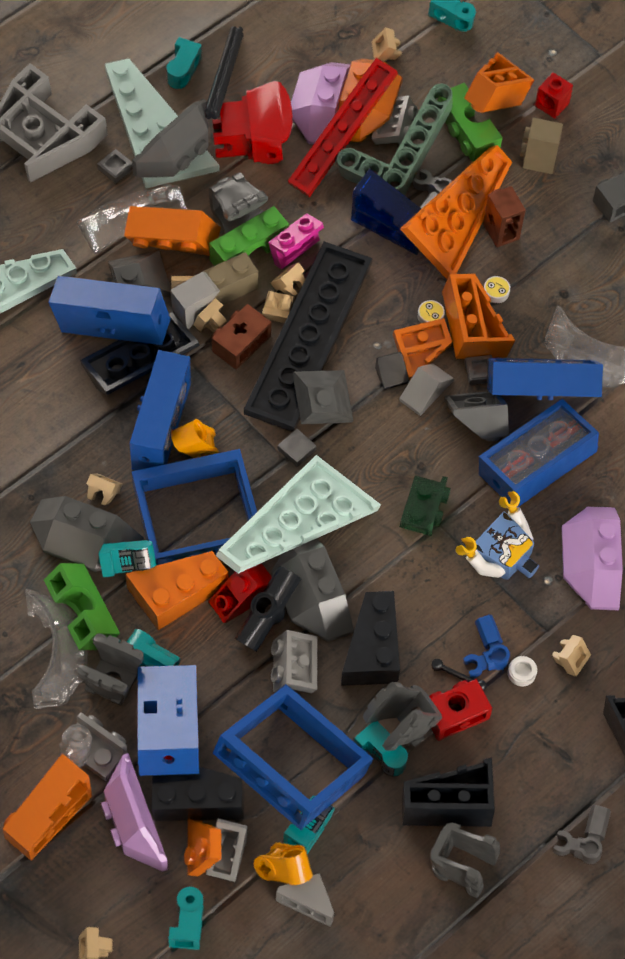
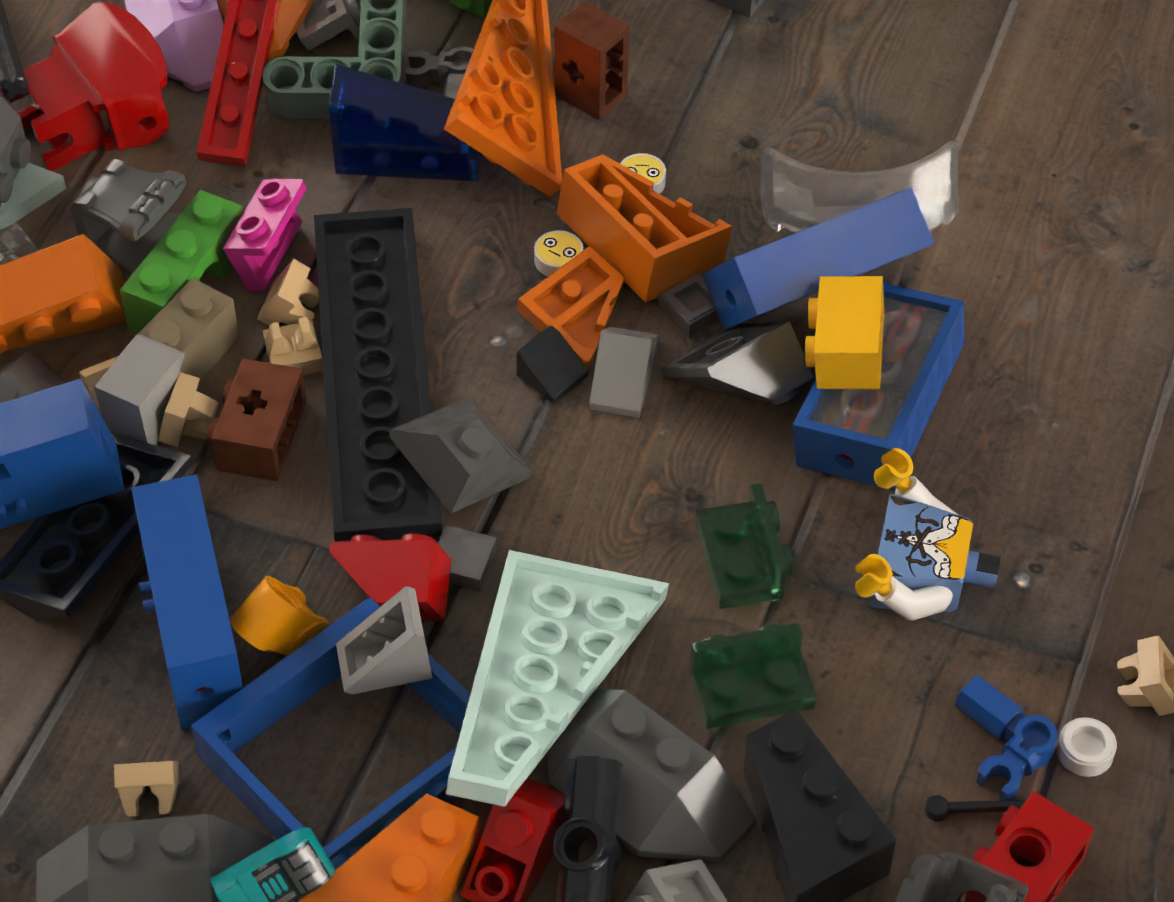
camera: 25 degrees left, 10 degrees down
lavender wedge [561,507,623,610] -> none
none -> red slope [329,534,452,621]
none -> light grey slope [336,586,433,694]
none -> clear green bracket [689,623,816,730]
none -> yellow brick [805,276,884,389]

